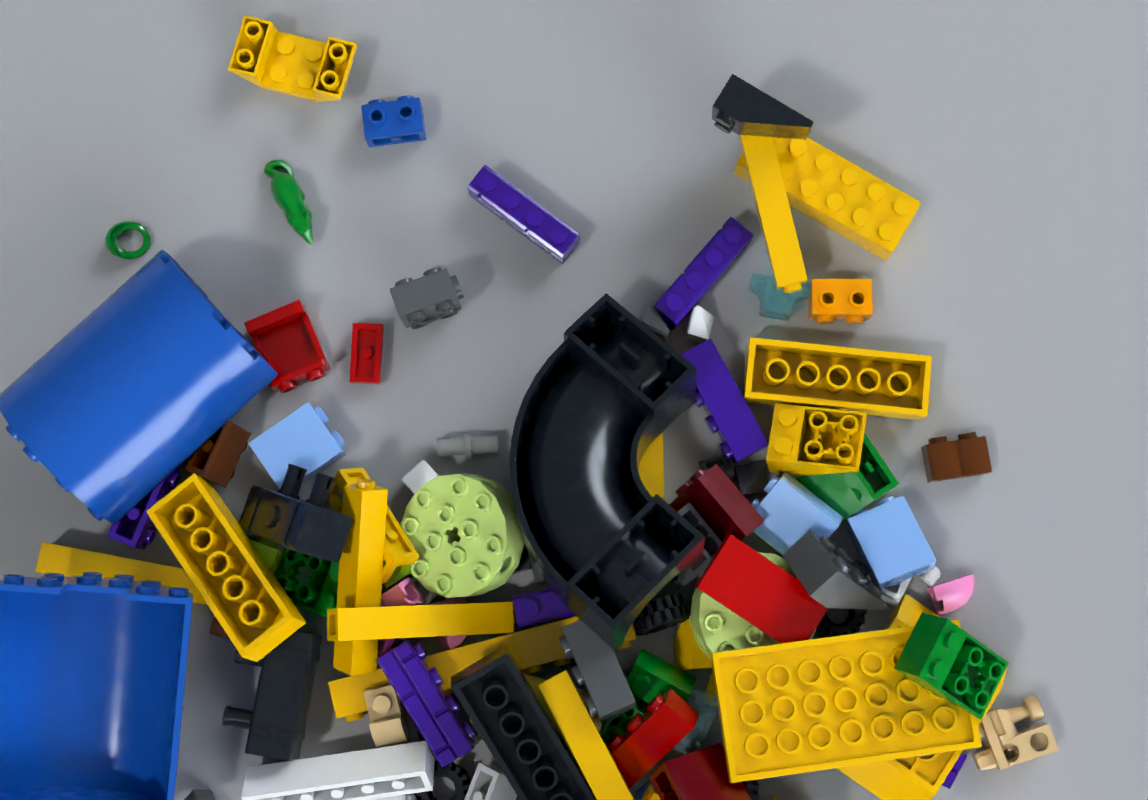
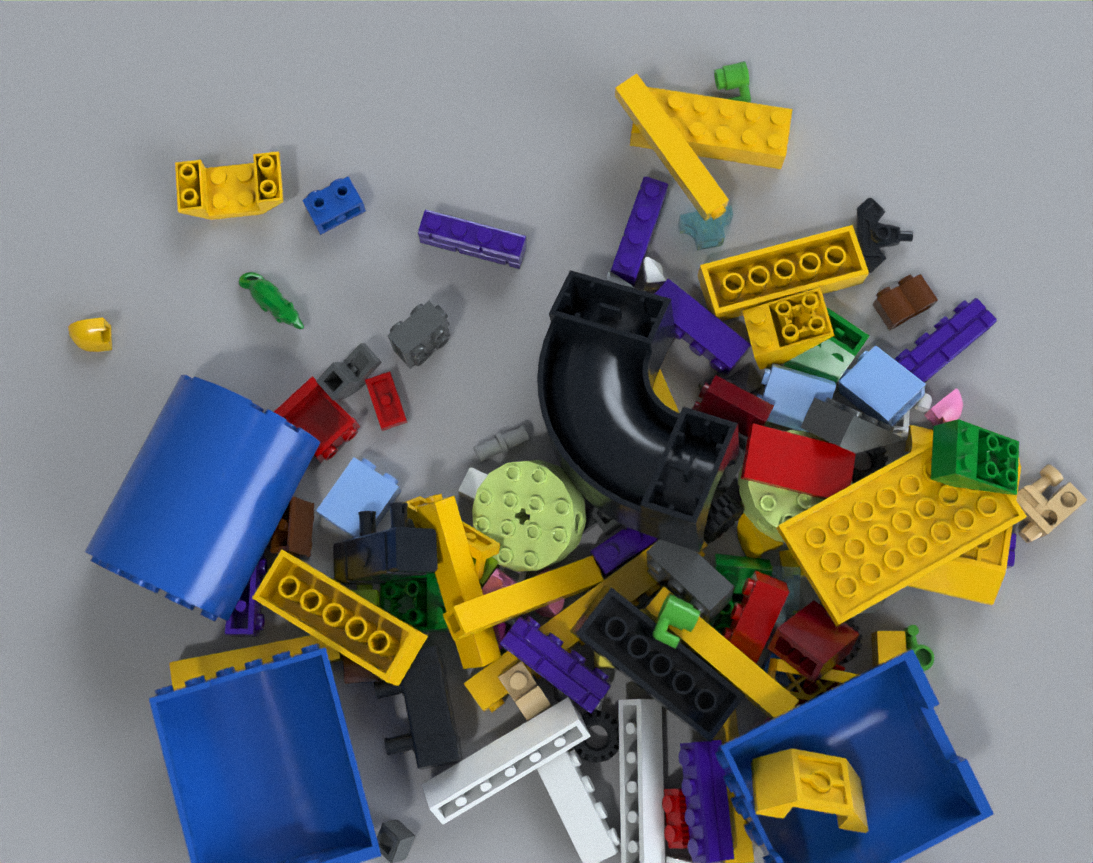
camera: 25 degrees left, 5 degrees down
green piece [105,221,151,260] -> none
black slope [712,74,814,140] -> none
light orange brick [808,279,873,325] -> none
none -> yellow brick [68,317,112,352]
none -> dark grey brick [316,343,382,401]
none -> bright green piece [653,593,700,648]
none -> bright green piece [714,61,751,103]
none -> black piece [857,198,913,273]
none -> dark purple brick [895,298,997,383]

